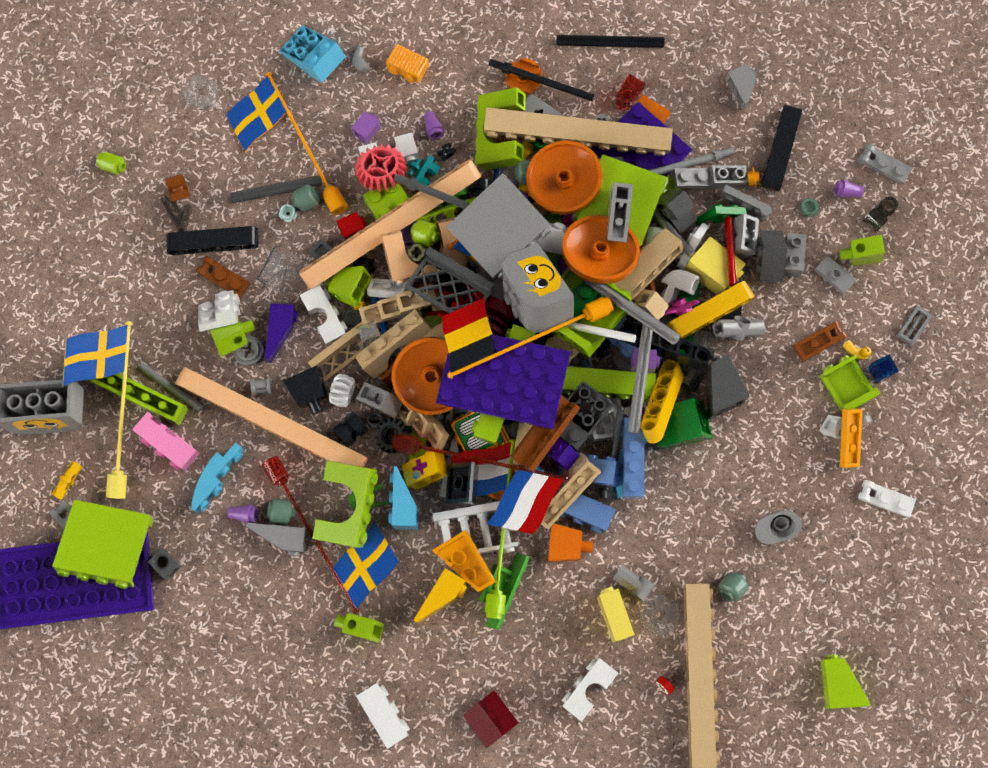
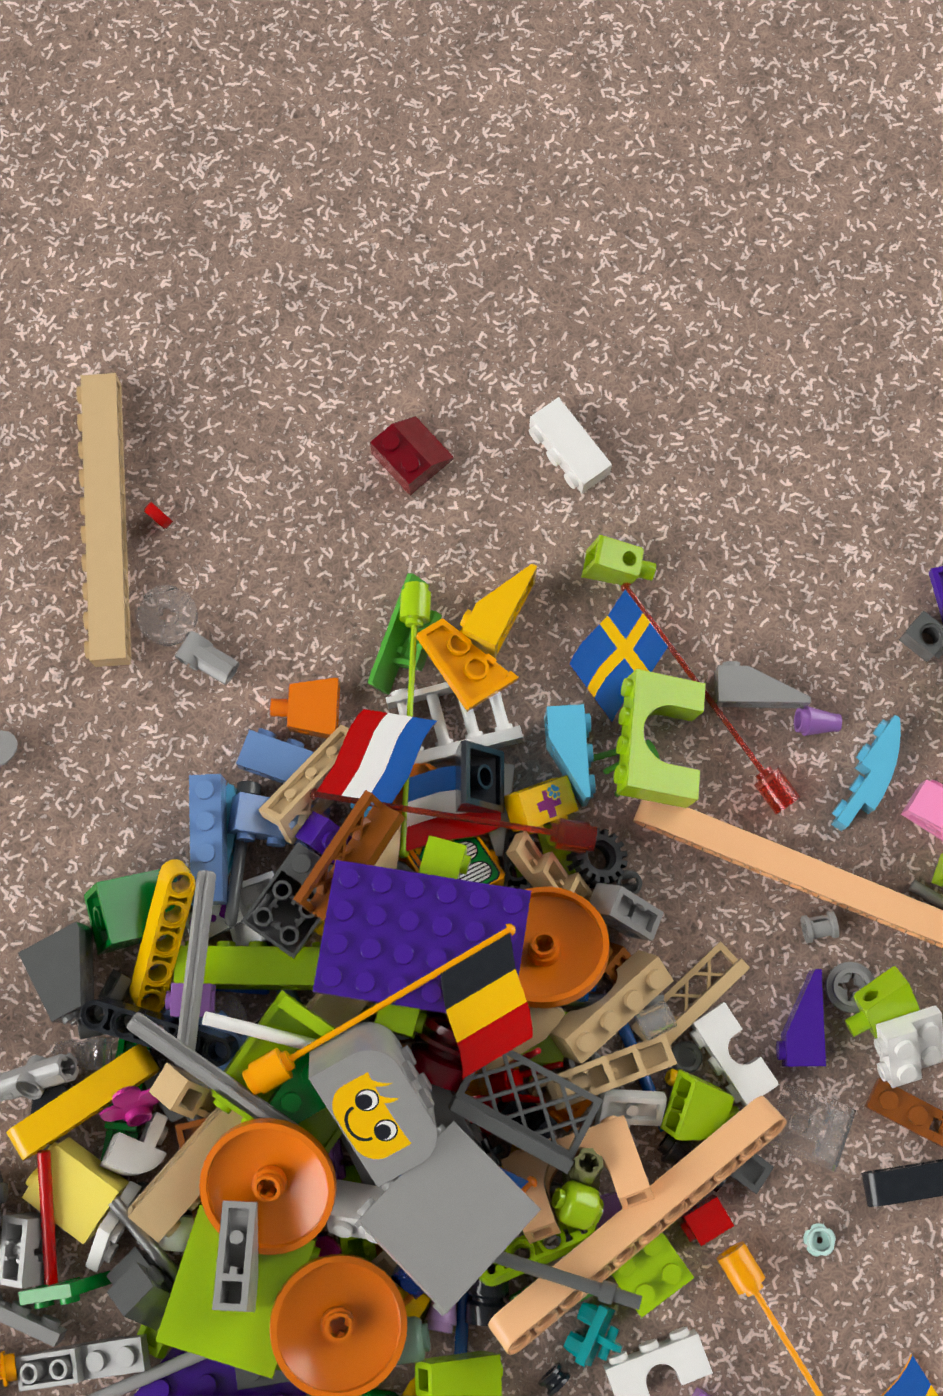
camera: 175 degrees right, 0 degrees up
dark grey axle [230,175,322,203] -> none
sand green head [266,498,296,525] -> none
black torso [283,366,328,415] -> none
sand green head [292,184,321,212] -> none
white gear [329,374,356,407] -> none
black wheel [332,411,369,448] -> none
coral gear [355,143,406,192] -> none
white arch [561,658,618,722] -> none
light yellow brick [597,587,635,643] -> none
sand green head [718,572,748,602] -> none

